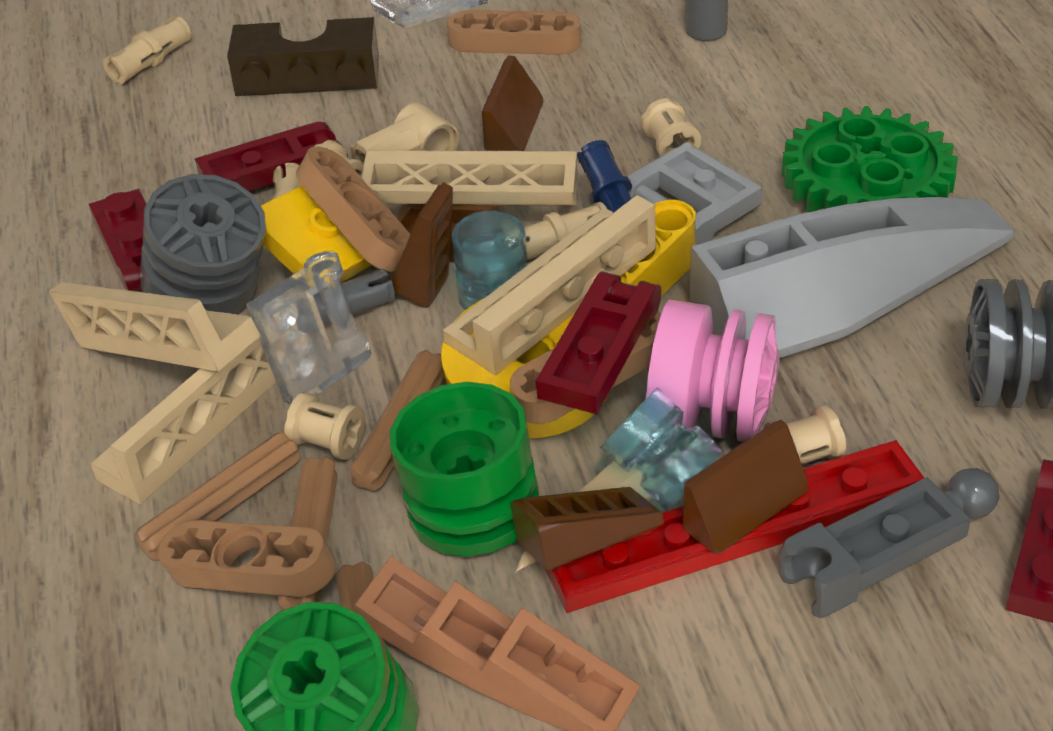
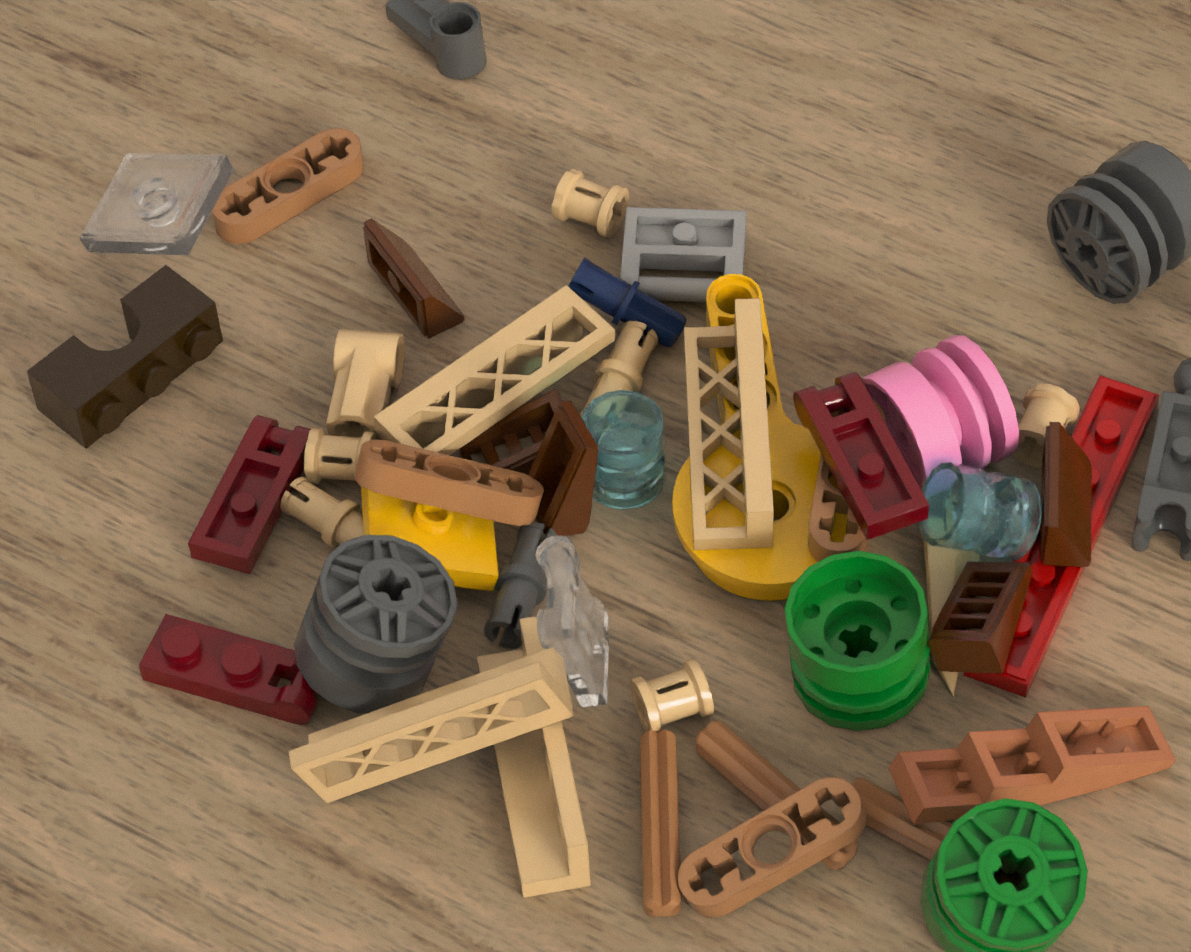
camera: 45 degrees left, 10 degrees up
medium nougat axle [350,350,444,492] -> none
light grey wedge [690,197,1015,358] -> none
green gear [782,106,958,212] -> none

